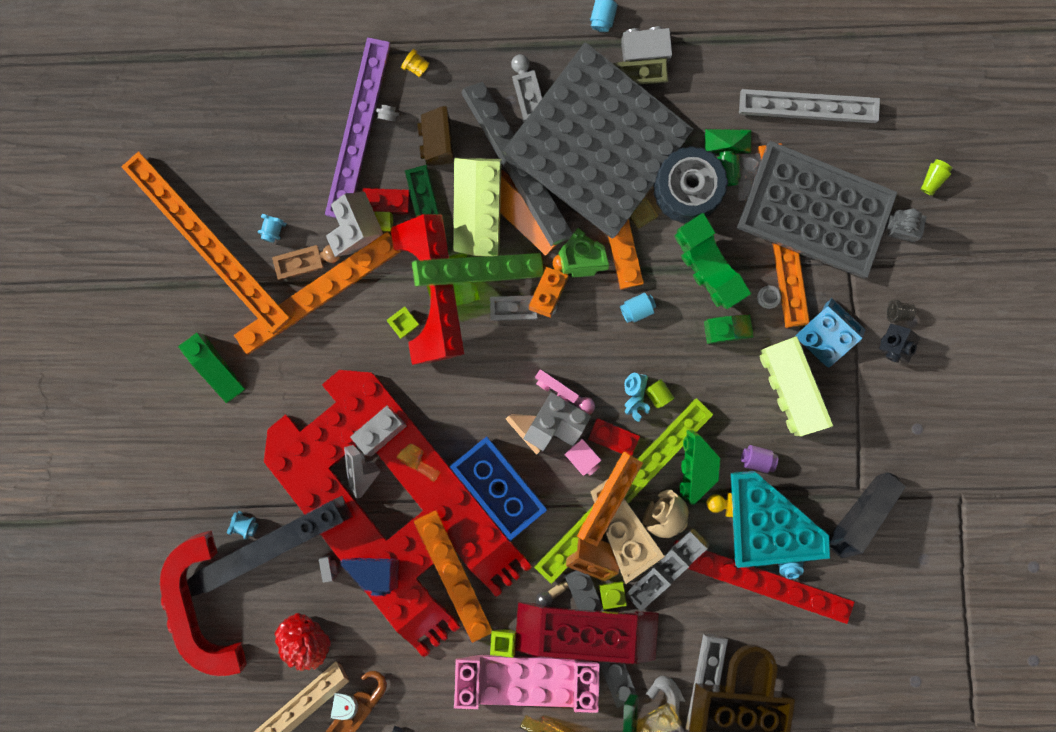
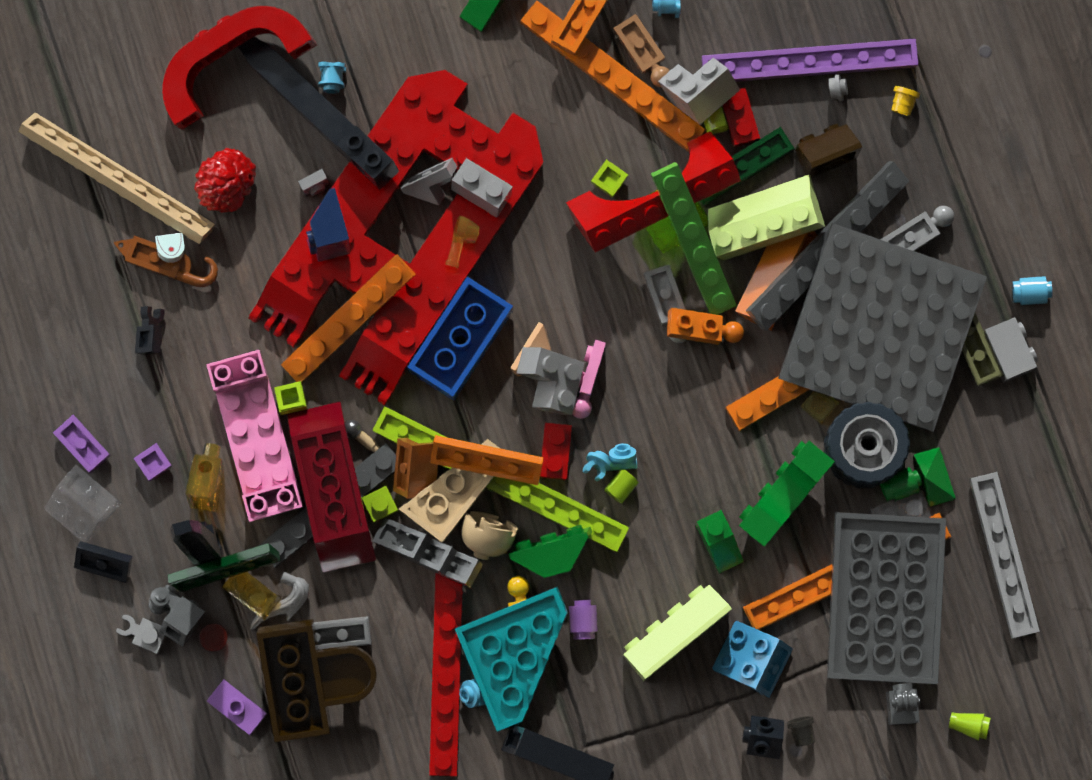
camera: 70 degrees right, 5 degrees down
bright green plate [559,228,609,278] -> none
bright pink brick [564,439,601,476] -> none
medium azure brick [620,293,656,323] -> none
light grey plate [757,286,781,309] -> none

